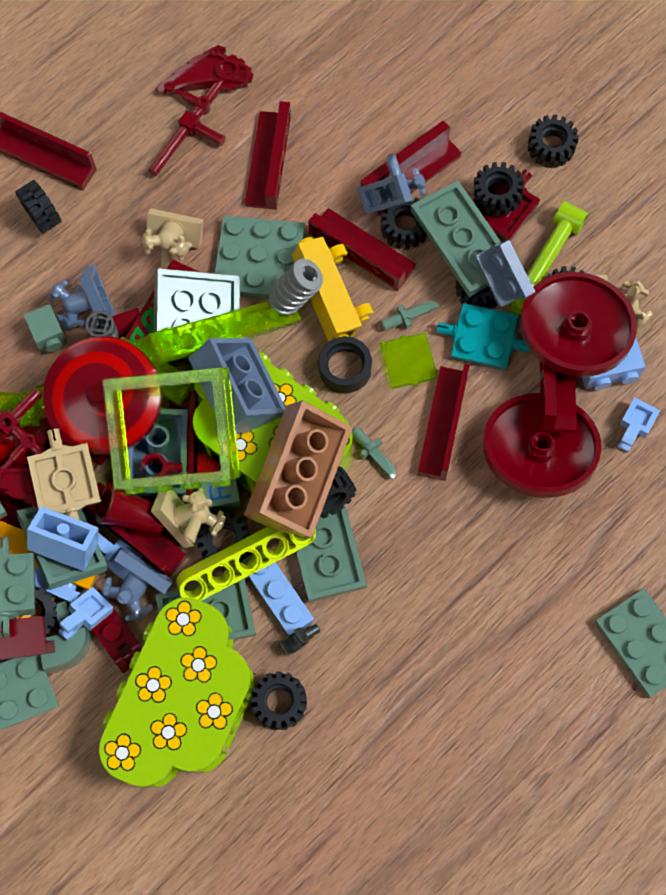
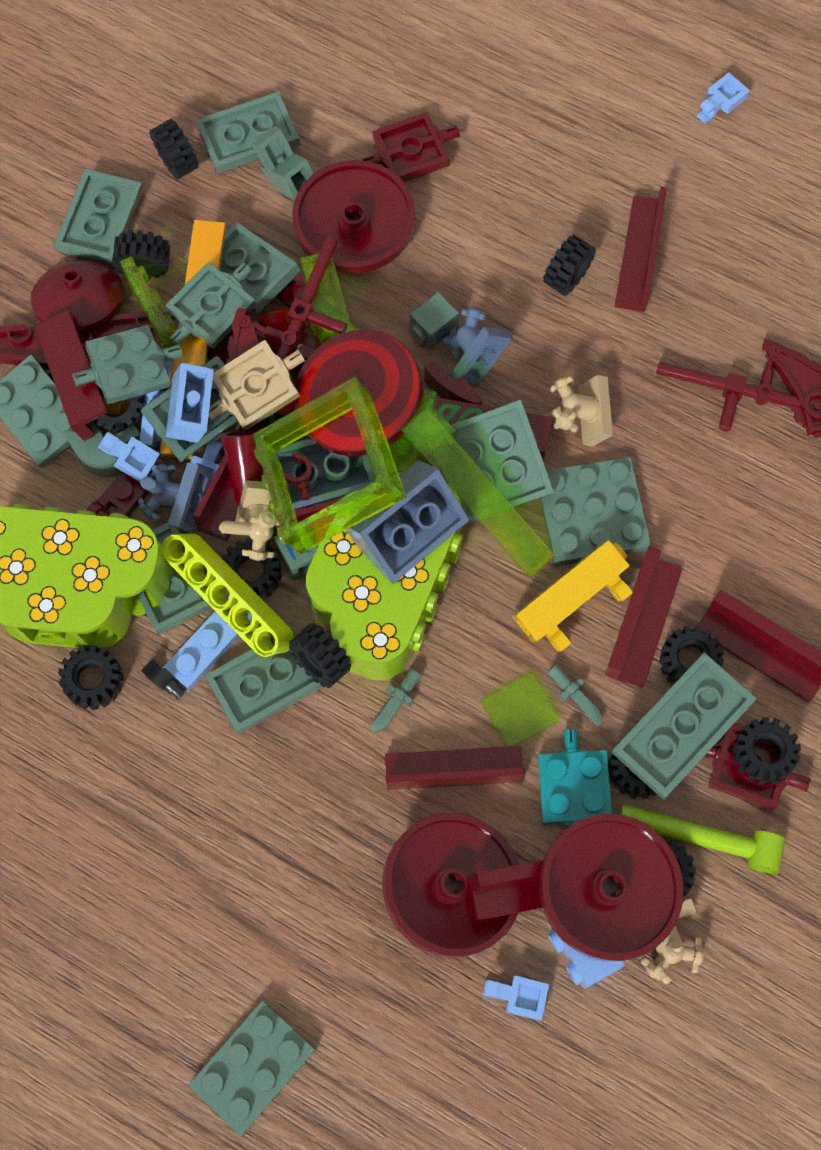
camera: 75 degrees right, 0 degrees up
flat silver wheel [85,311,119,338] -> none
nougat slope [244,400,353,539] -> none
dark red panel [245,101,291,210] -> none
light grey piece [269,258,323,315] -> none
black tyre [318,336,372,394] -> none
sand blue piece [357,153,426,215] -> none
sand blue bracket [475,240,535,306] -> none

